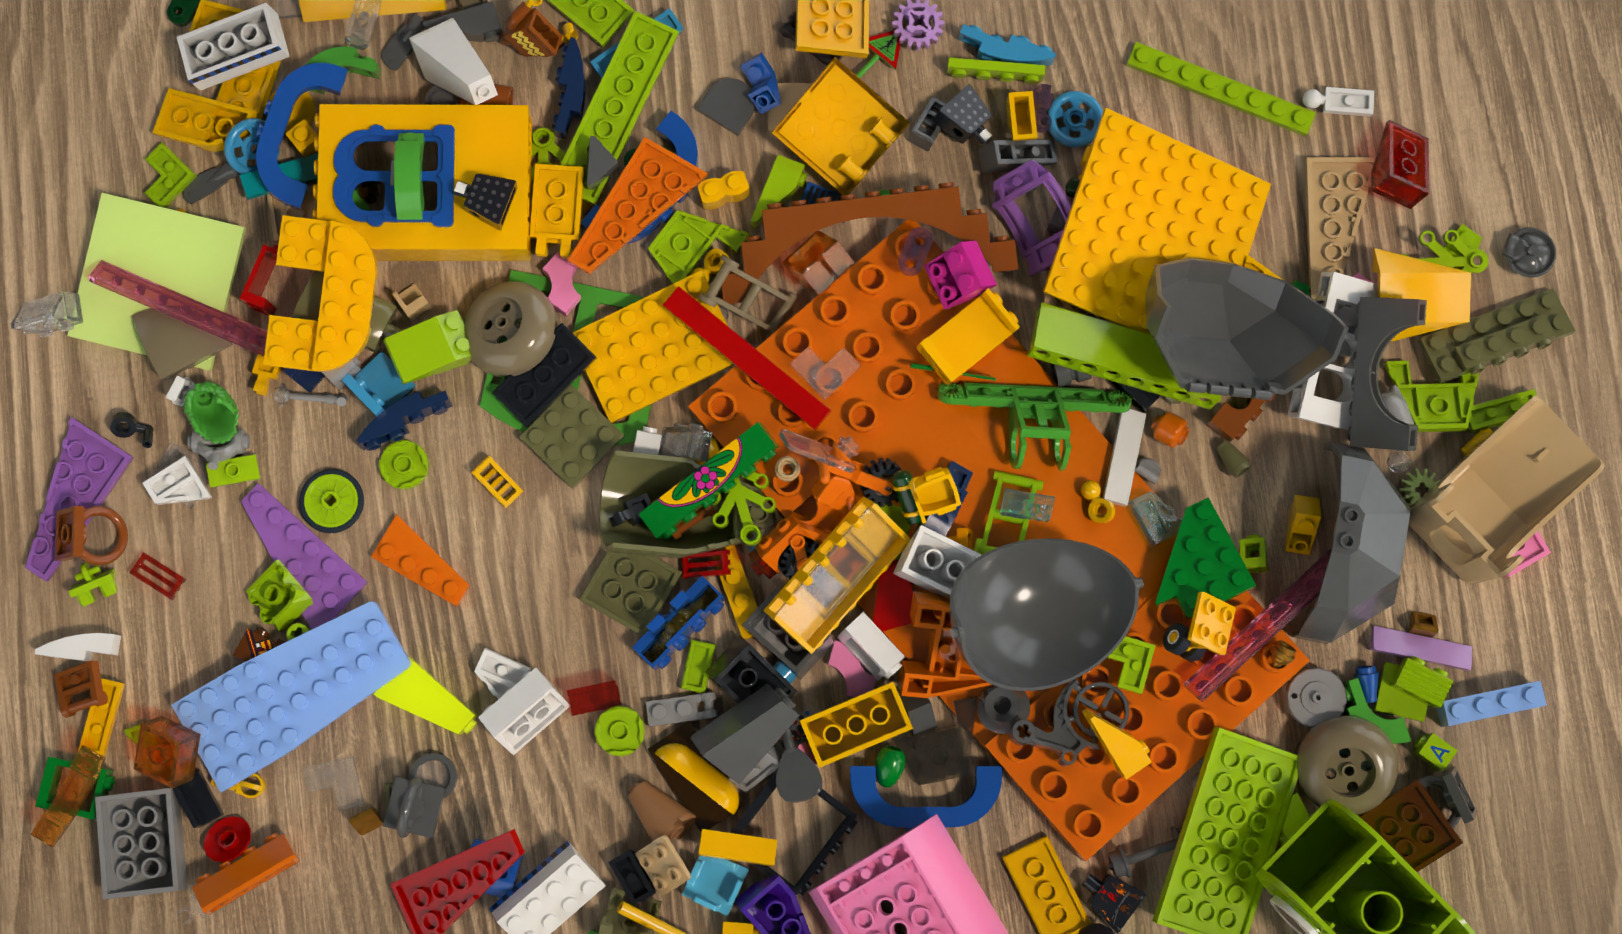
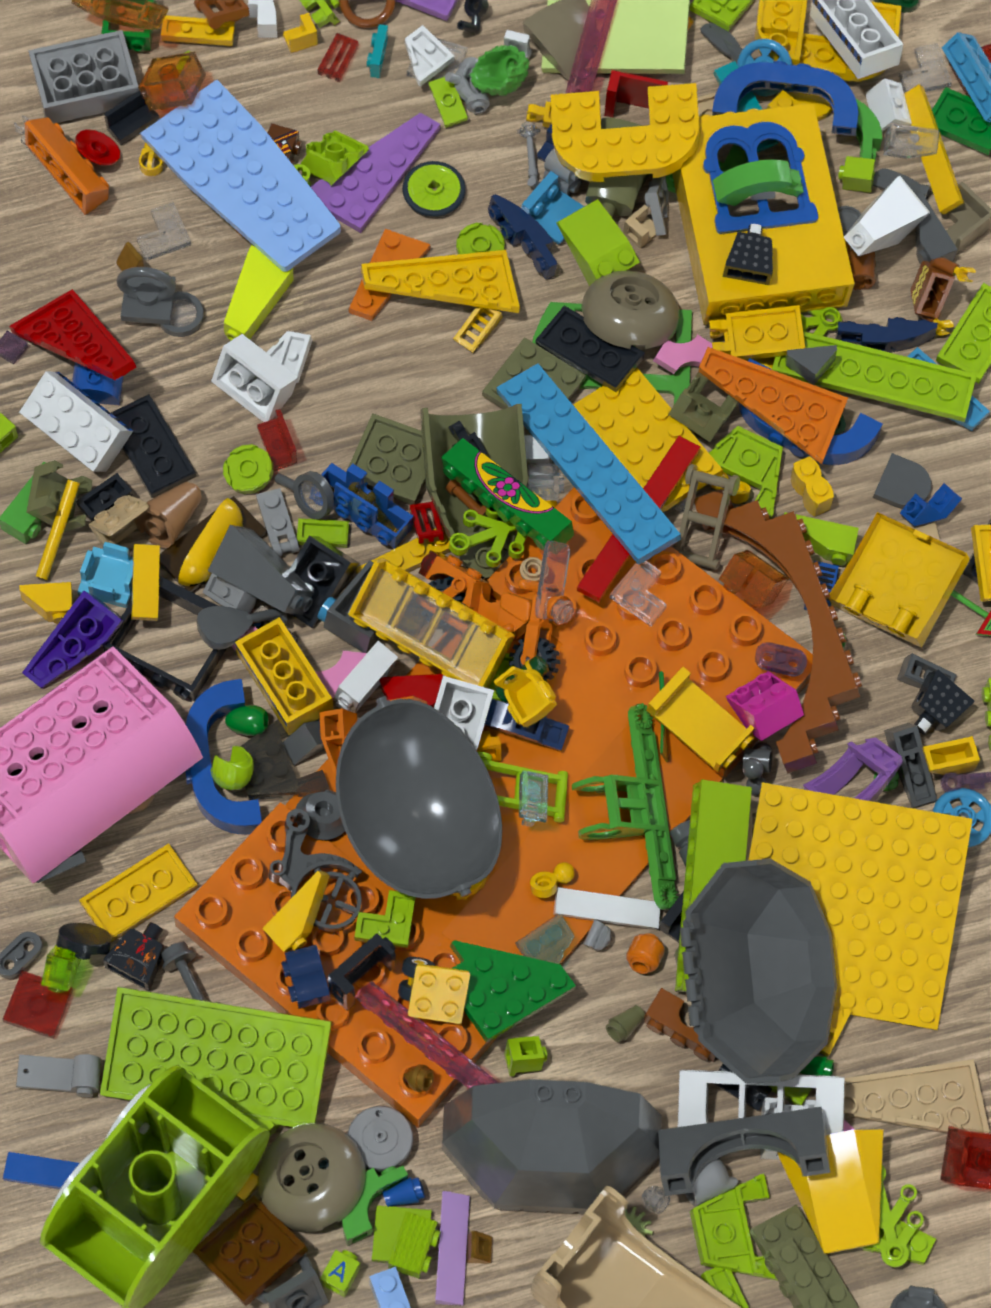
camera: 80 degrees right, 15 degrees down
none -> black tile [111,394,196,498]
none -> lime hair [210,746,254,791]
none -> dark grey piece [275,471,334,519]
none -> dark blue brick [281,945,330,1009]
none -> yellow panel [283,13,318,53]
none -> black panel [328,933,396,1011]
none -> yellow wing [361,250,520,313]
none -> teal plate [366,24,388,78]
none -> dark azure plate [496,364,681,565]
none -> light grey wing [645,176,669,236]
none -> olive panel [669,372,738,442]
none -> dark grey piece [742,742,773,796]
none -> lime brick [838,156,875,193]
none -> white panel [865,78,912,132]

